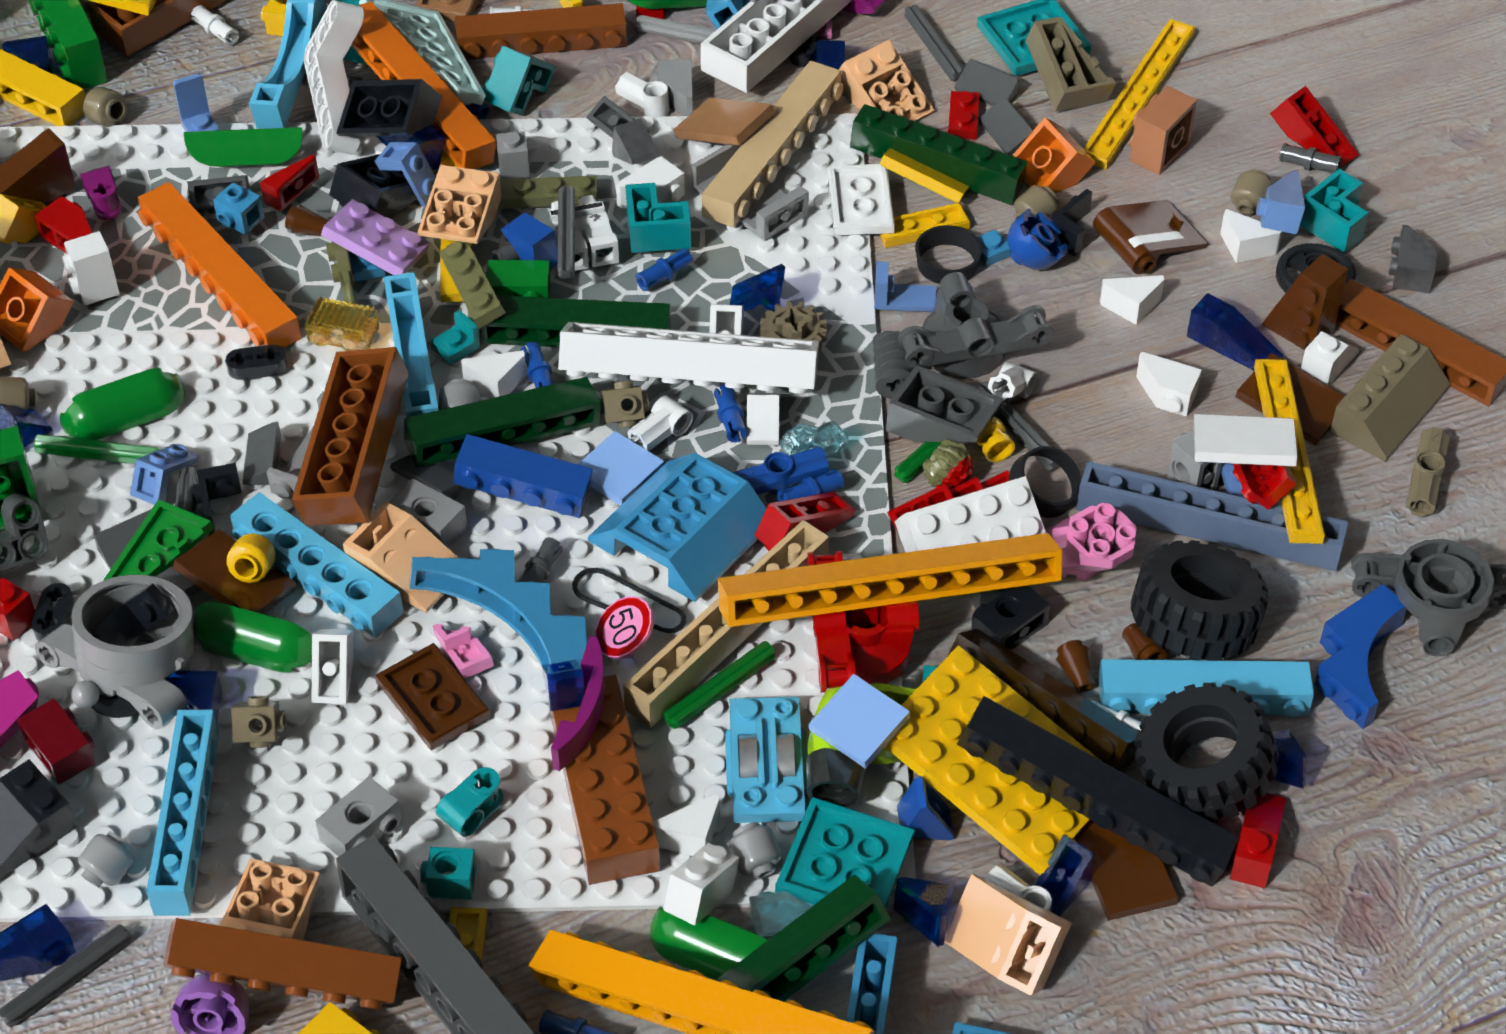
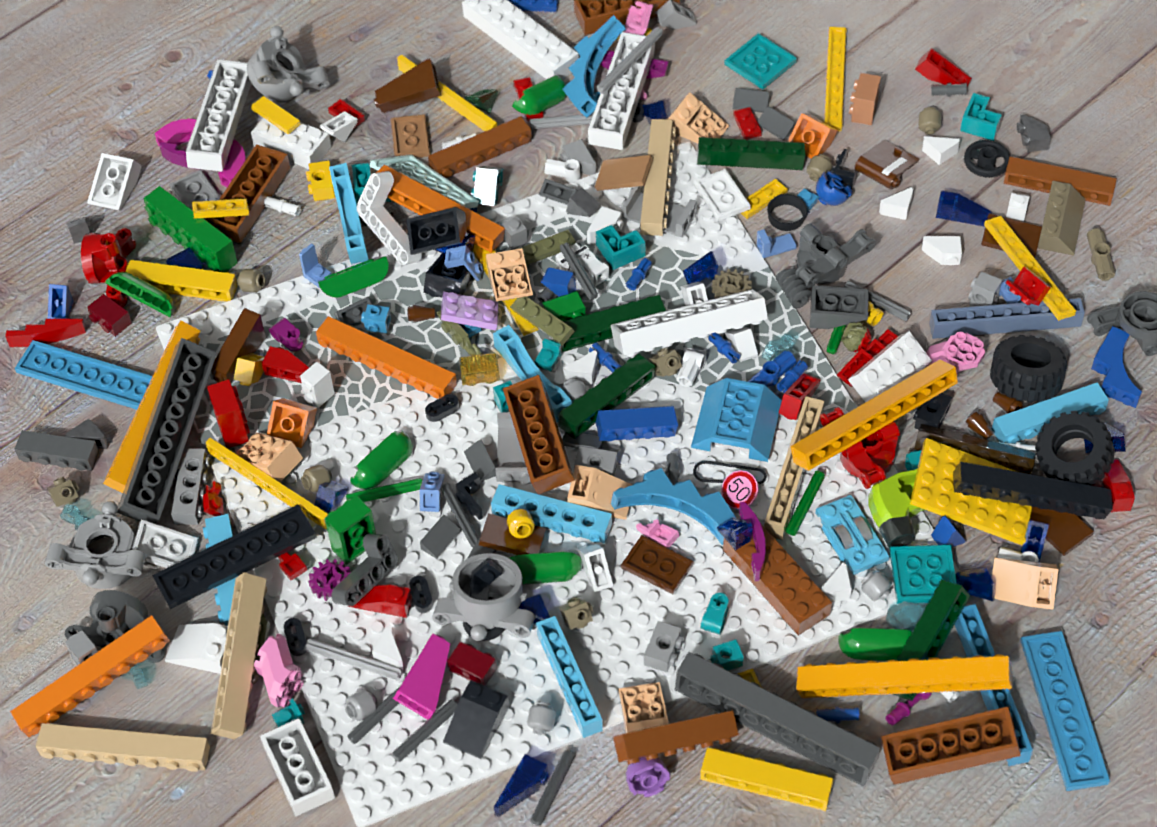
camera: 20 degrees left, 5 degrees up
green wing [103,499,216,581] -> none
red slope [260,154,319,212] -> none
light blue tile [577,431,664,506] -> none
white brick [663,843,739,926] -> none
light blue tile [808,674,910,769] -> none
yellow tile [880,148,969,203] -> none
dark grey axle [904,5,963,82] -> none
white piece [987,361,1037,401] -> none
black tyre [1009,446,1081,518] -> none
dark tan wedge [1026,17,1117,112] -> none
white tile [1193,414,1297,466] -> none
medium blue slope [1256,170,1305,235] -> none
reddish brown wedge [1261,254,1348,350] -> none

